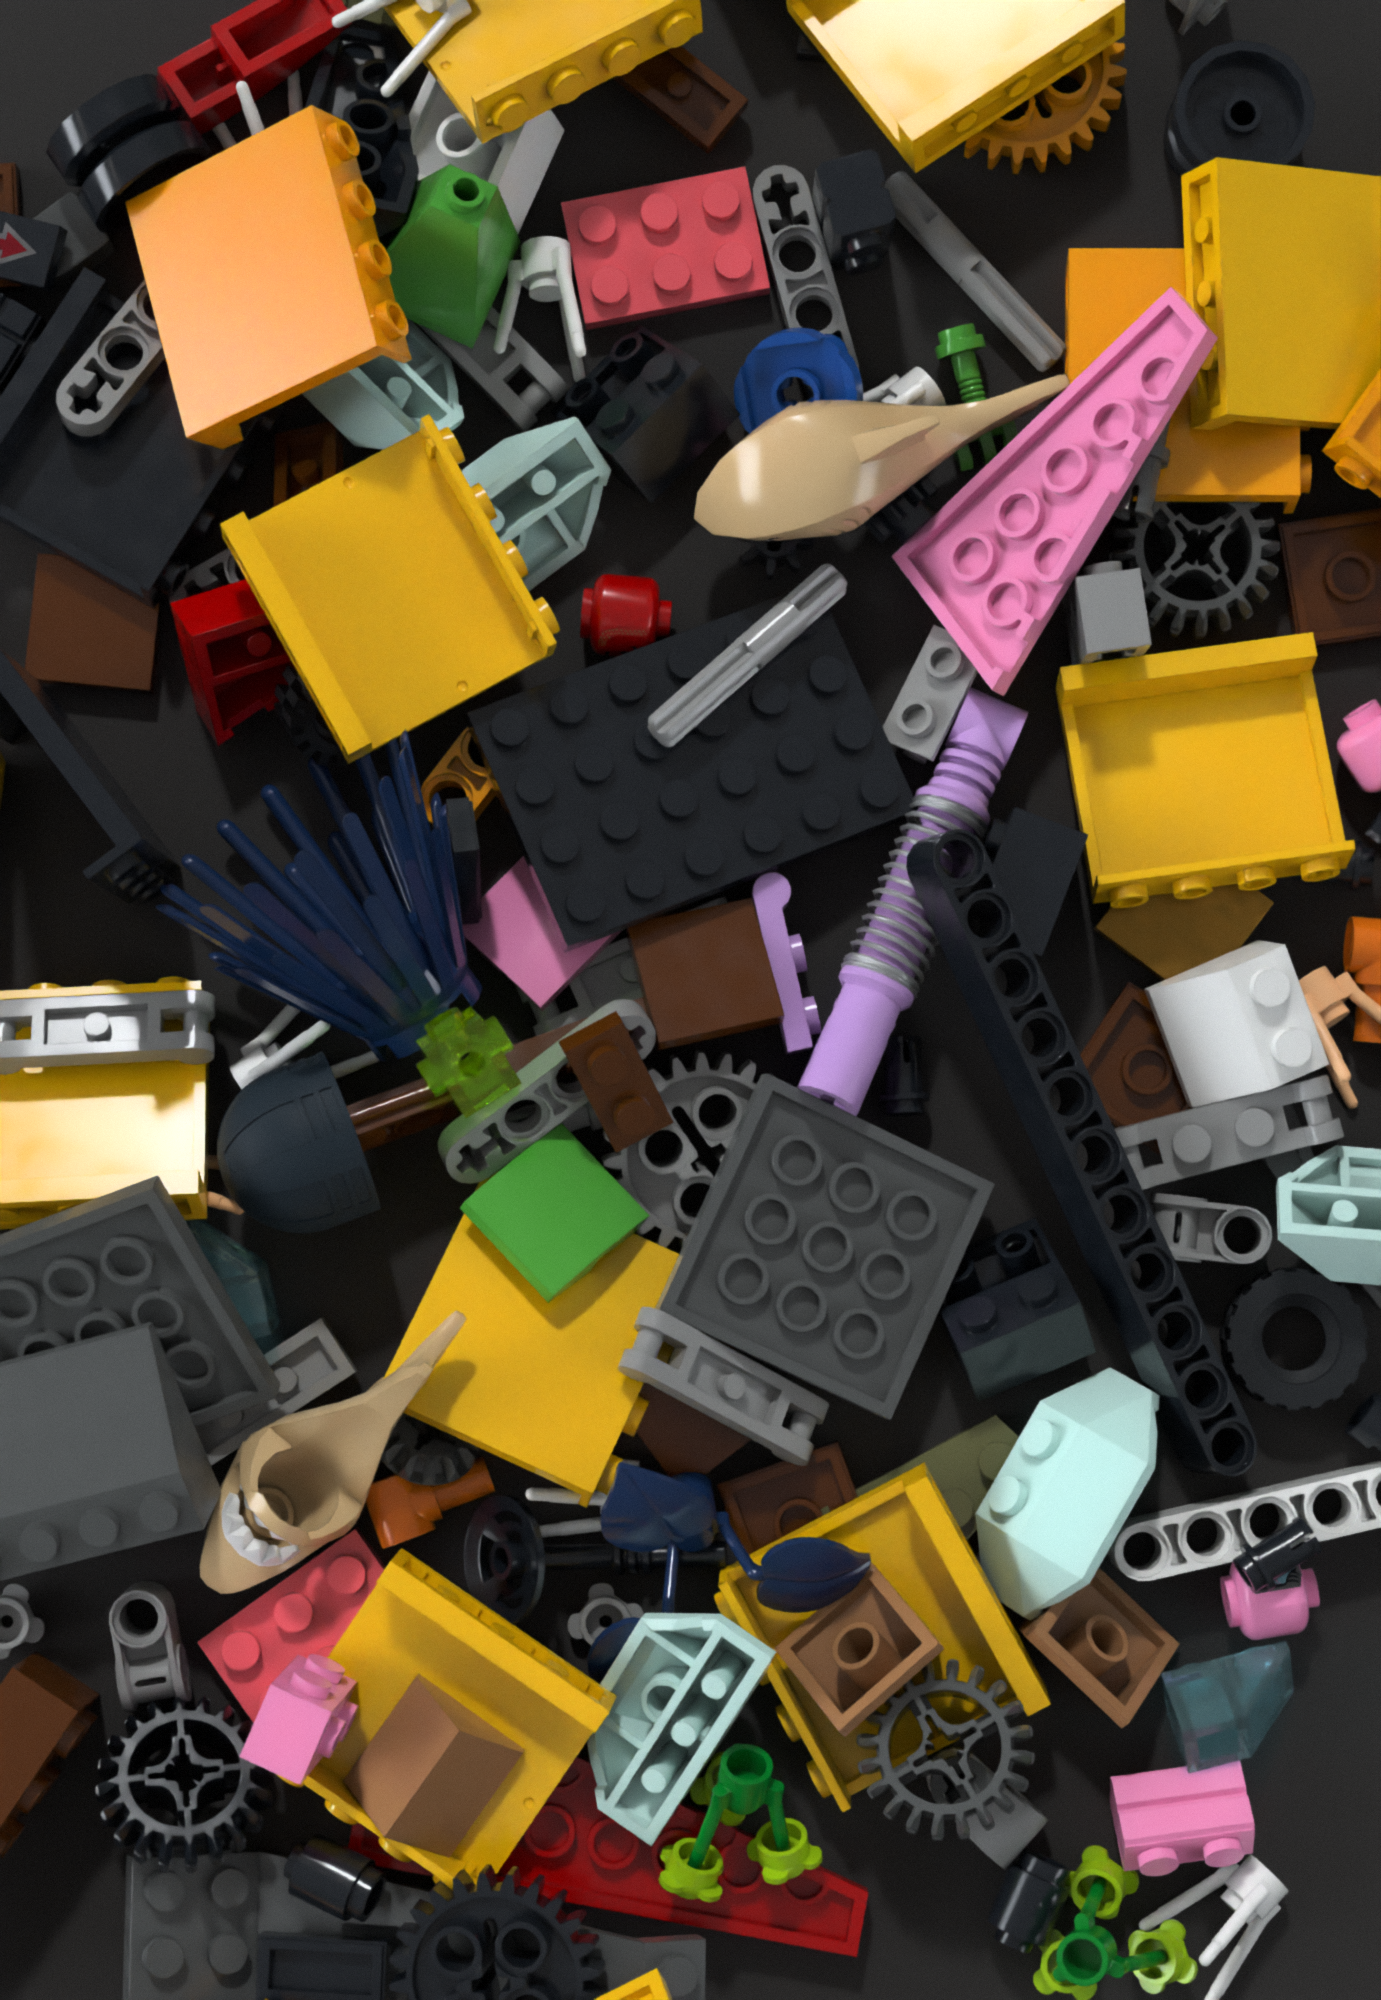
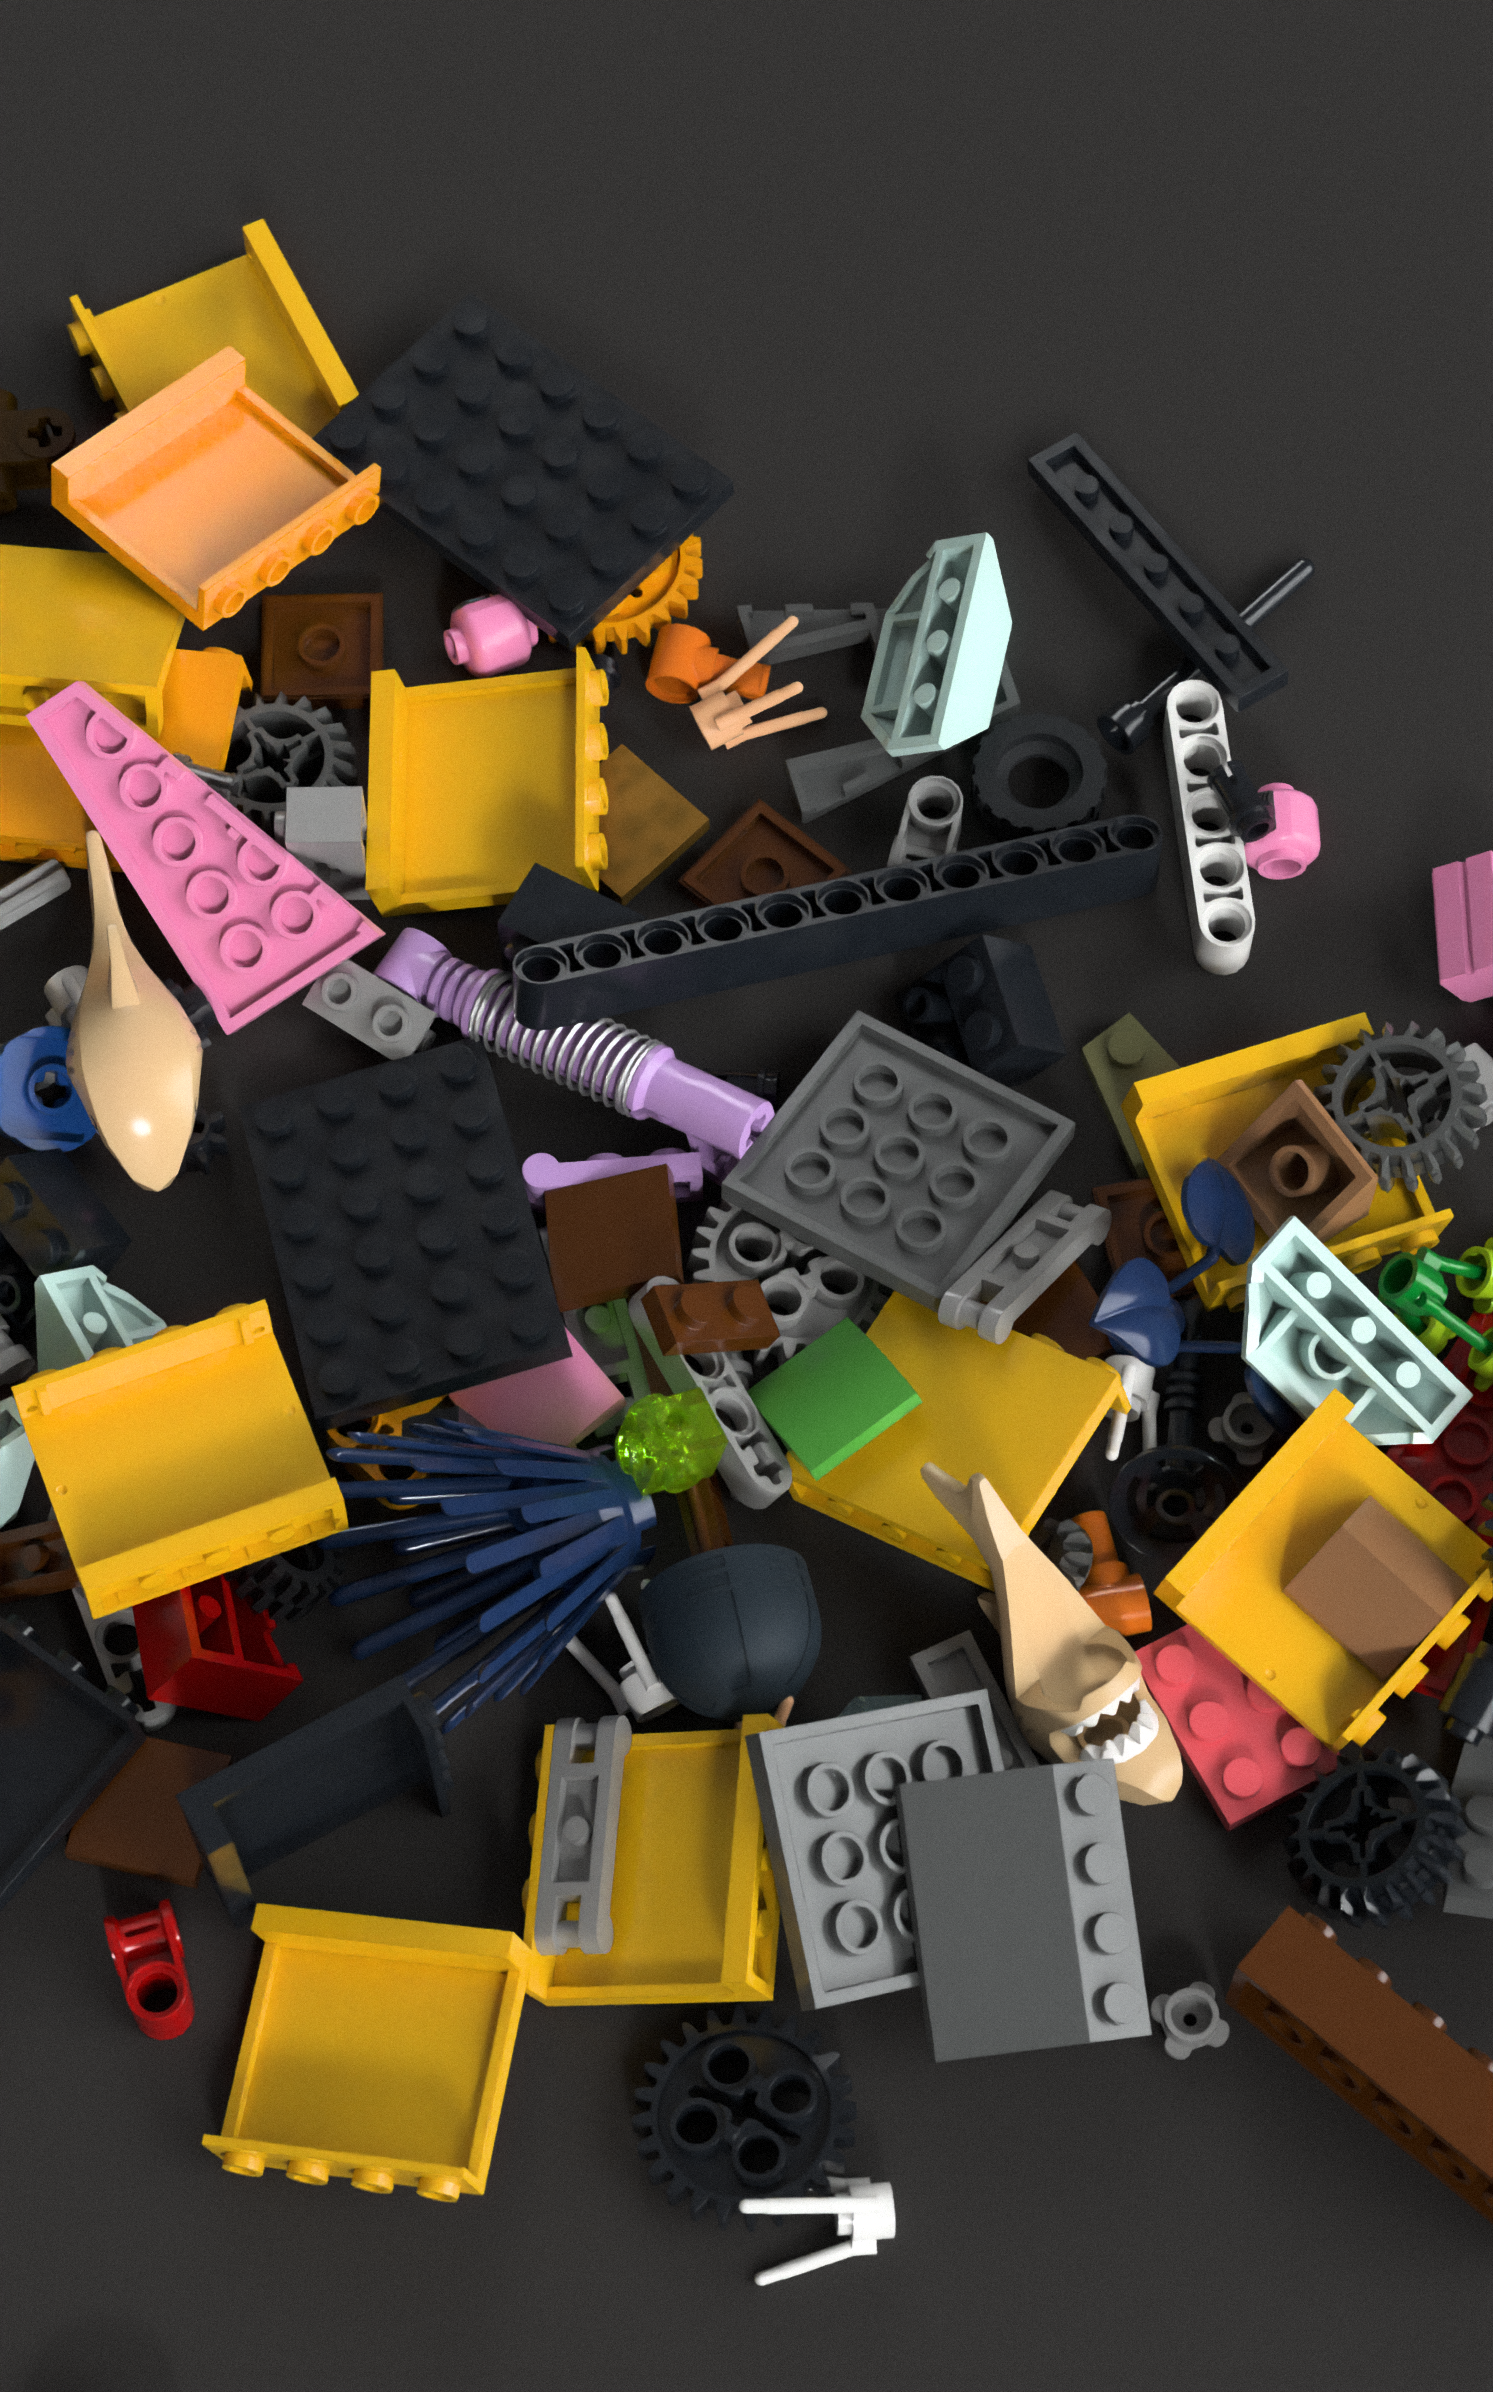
camera: 80 degrees left, 20 degrees down
light grey piece [109,1581,192,1712] -> none
bright pink brick [239,1654,359,1785] -> none
red head [580,574,672,656] -> none
light grey axle [647,564,848,747] -> none
bright green hinge [935,323,1018,472] -> none
light aqua wedge [975,1367,1160,1621] -> none
medium nougat slope [1017,1568,1180,1728] -> none
light grey plate [1115,1074,1344,1190] -> none
white slope [1144,940,1329,1108] -> none
clear light blue slope [1161,1641,1294,1773] -> none

